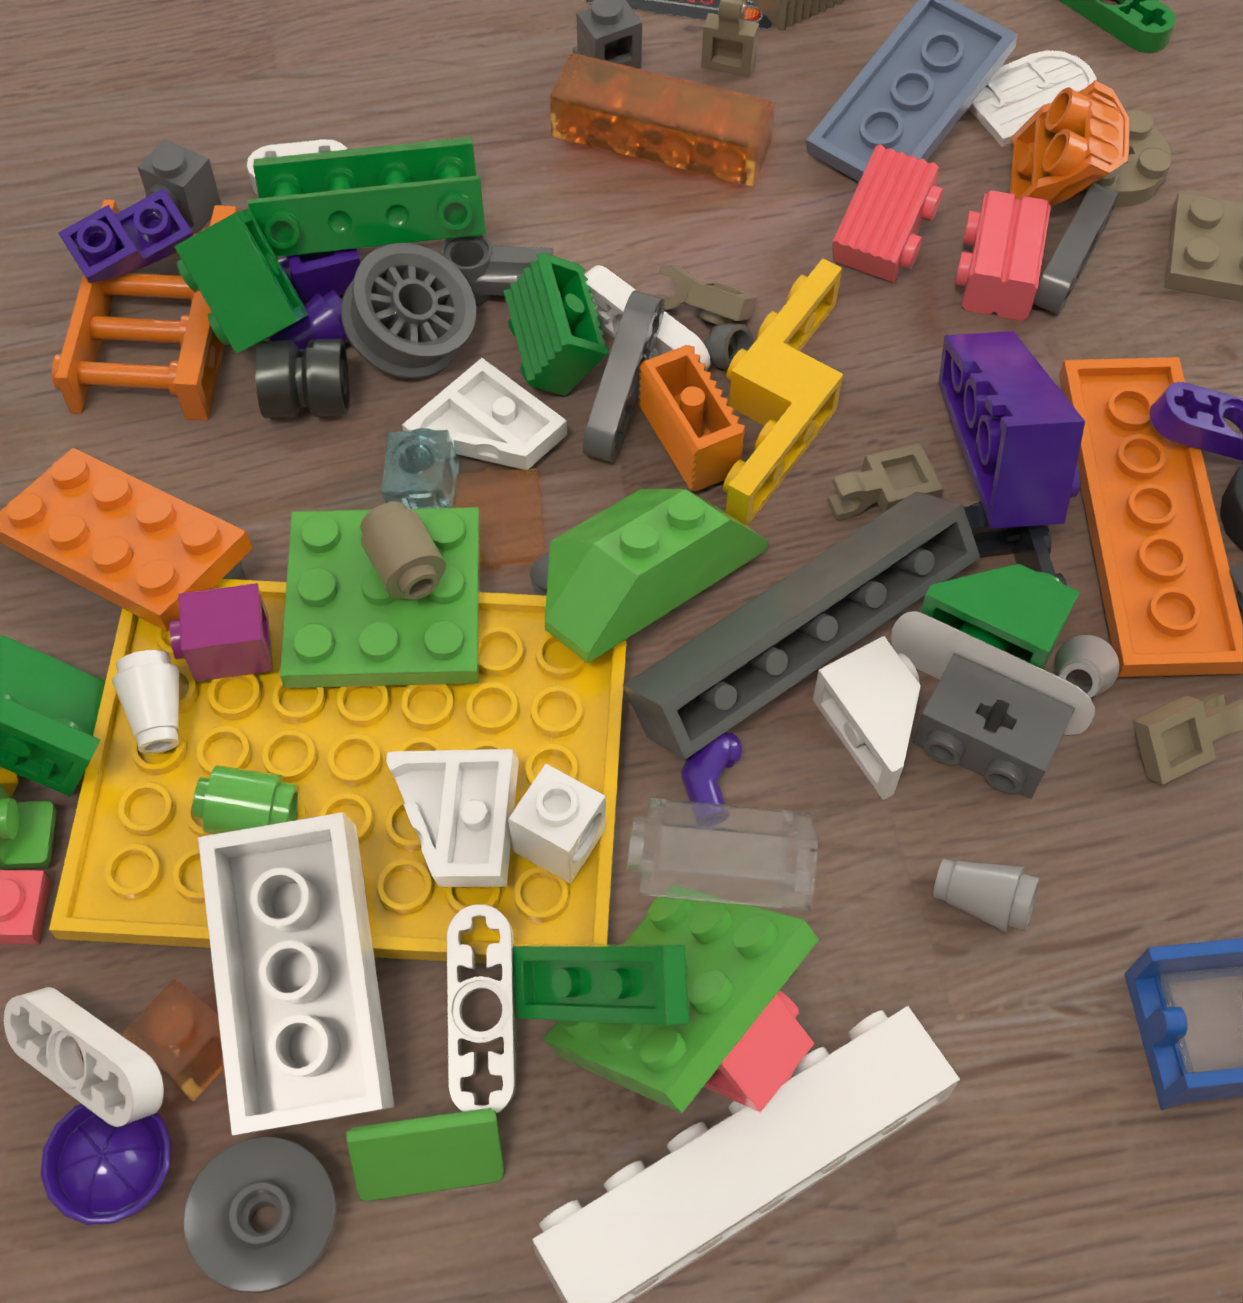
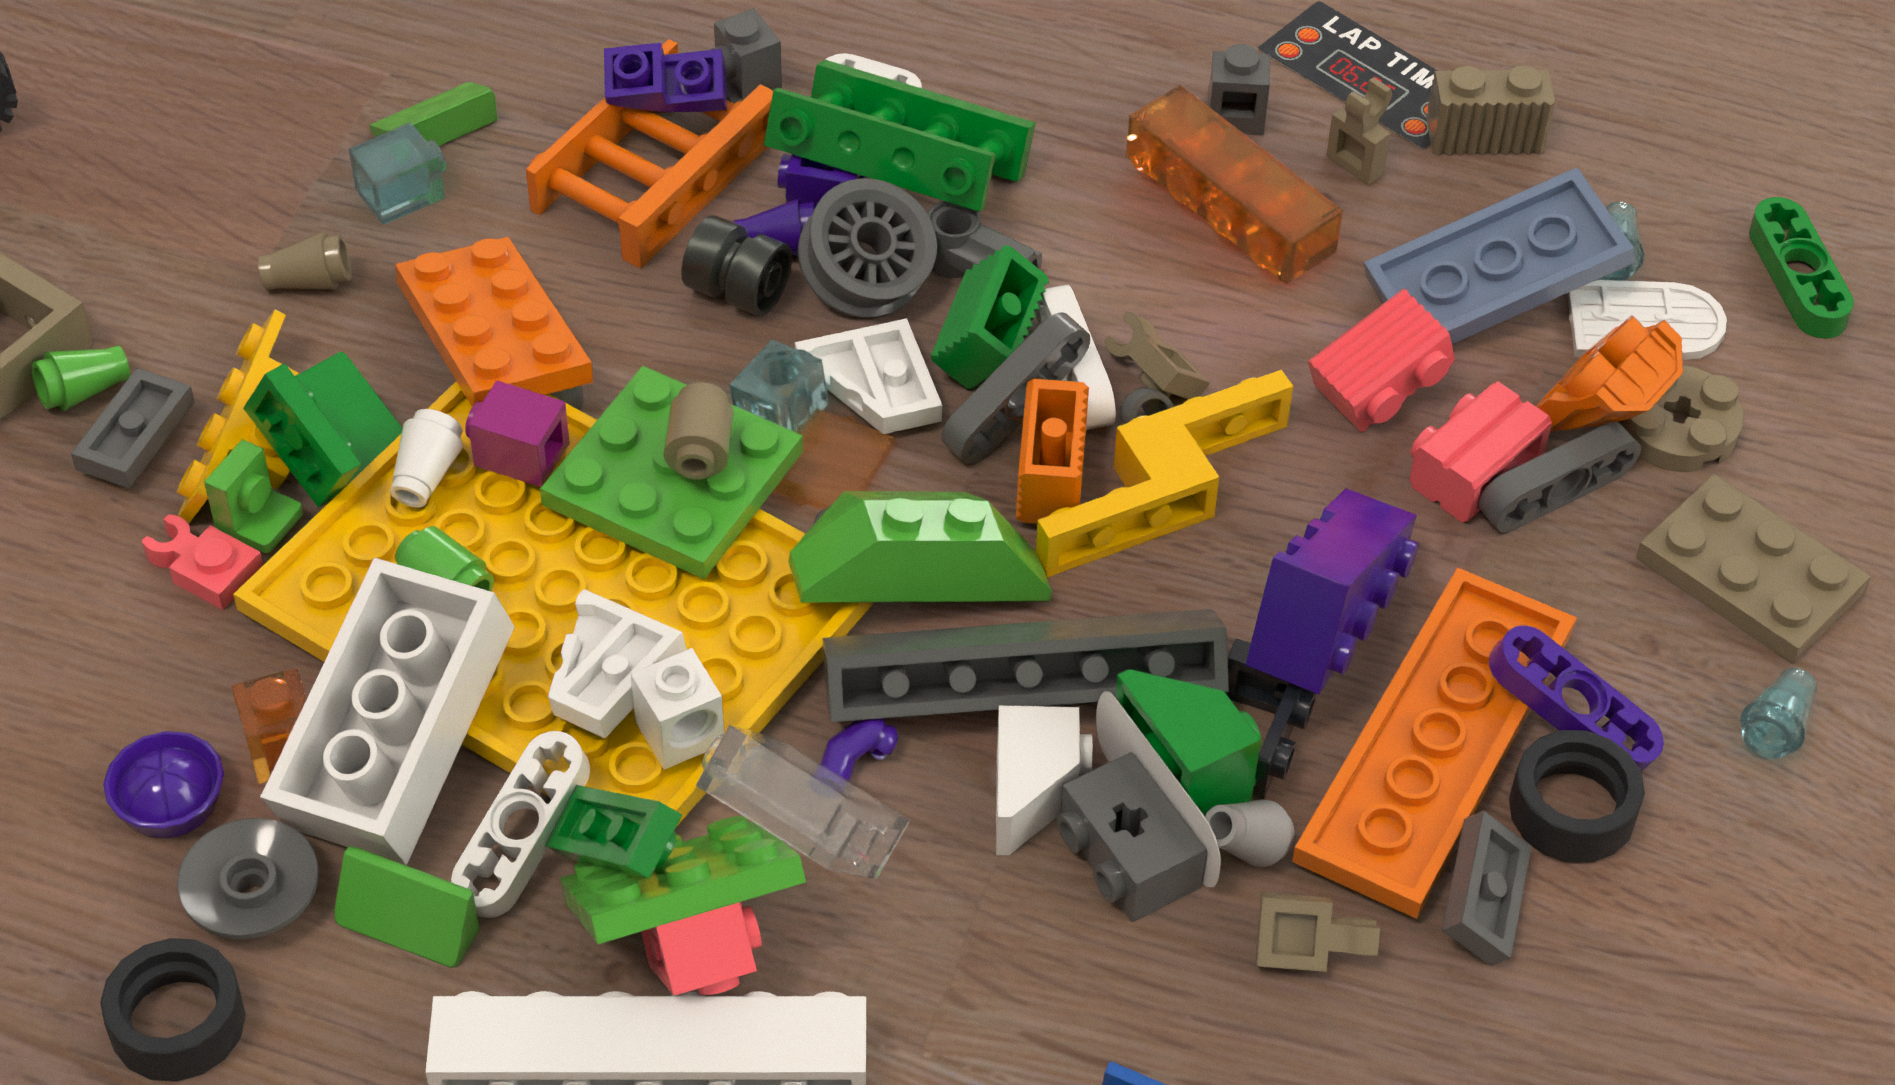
camera: 30 degrees right, 10 degrees down
white beam [4,987,164,1127] -> none
green brick [174,209,309,354] -> none
dark tan plate [827,443,944,520] -> none
light grey cone [933,859,1040,933] -> none

